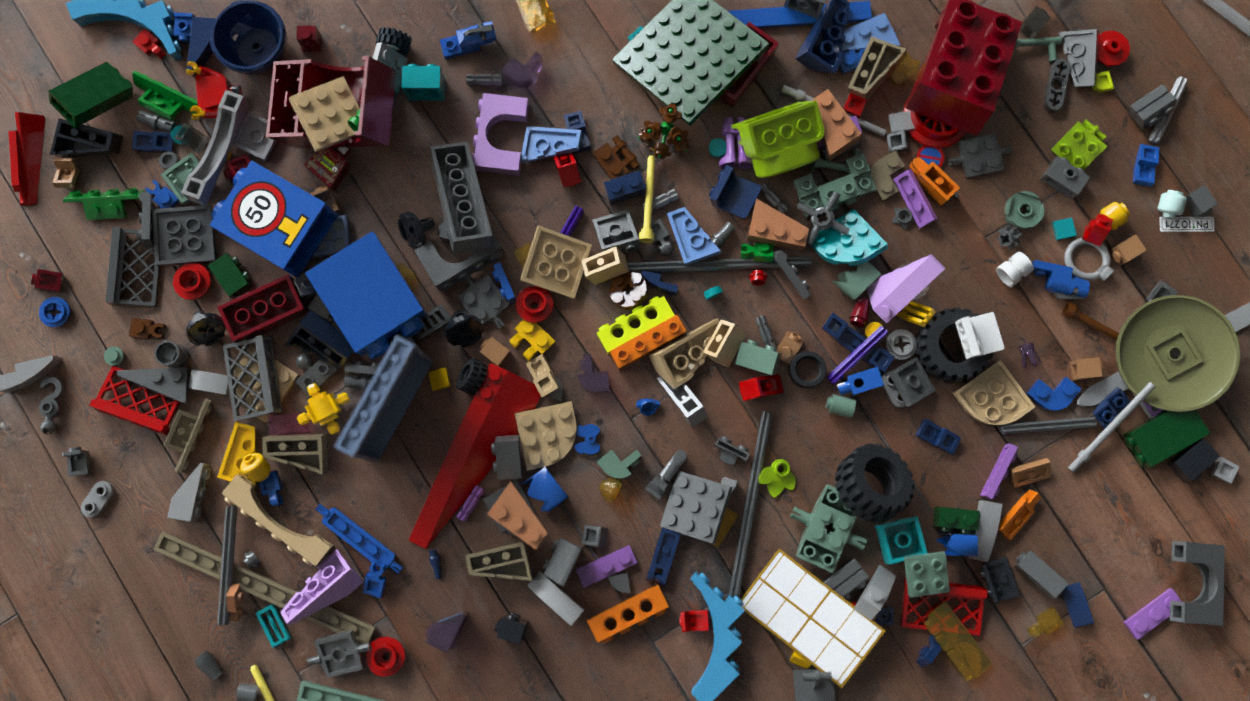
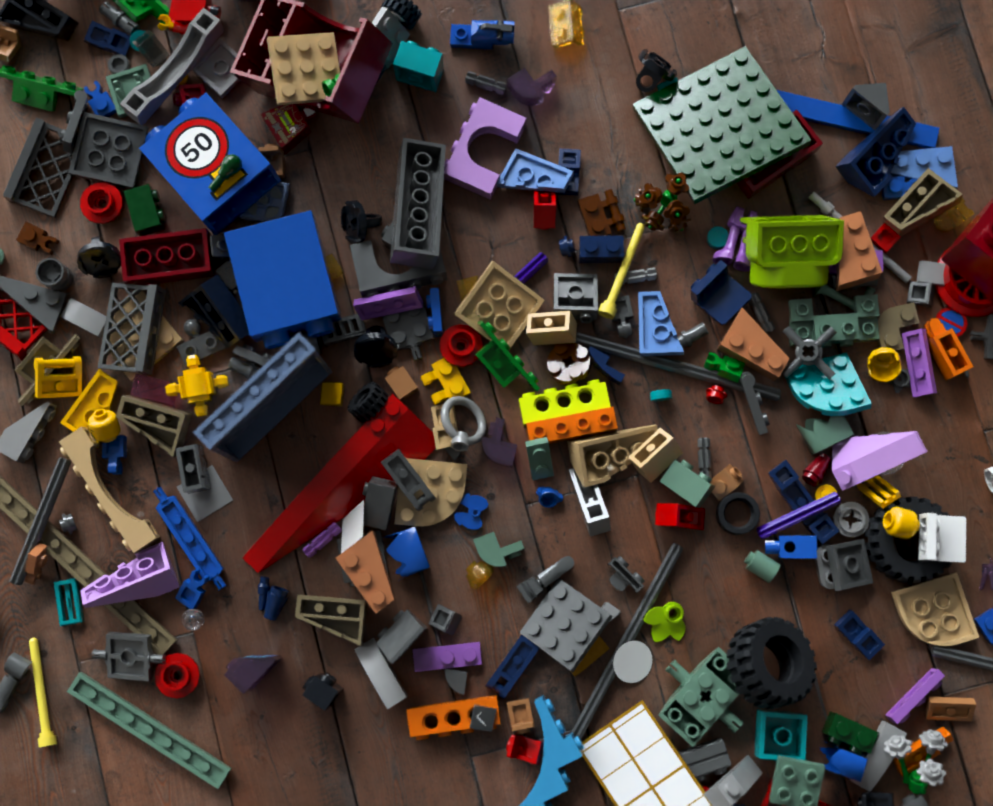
camera: 20 degrees right, 0 degrees up
none -> yellow plate [34,356,82,399]
none -> dark grey brick [176,444,211,494]
none -> light grey sticker [177,465,233,522]
none -> clear plate [181,609,204,631]
none -> dark green piece [208,154,242,193]
none -> dark blue cone [264,586,289,621]
none -> white sticker [341,500,364,553]
none -> medium lavender plate [353,286,423,321]
none -> dark grey plate [381,449,436,512]
none -> light grey piece [441,396,486,452]
none -> dark grey slope [470,704,497,732]
none -> green bracket [475,320,540,391]
none -> medium nougat bracket [507,698,534,734]
none -> sand green plate [525,437,554,480]
none -> dark blue plate [559,236,576,257]
none -> white sticker [613,641,652,683]
none -> black tile [636,49,677,92]
none -> yellow hair [867,347,902,382]
none -> yellow head [883,507,920,539]
none -> light grey plant [884,729,948,794]

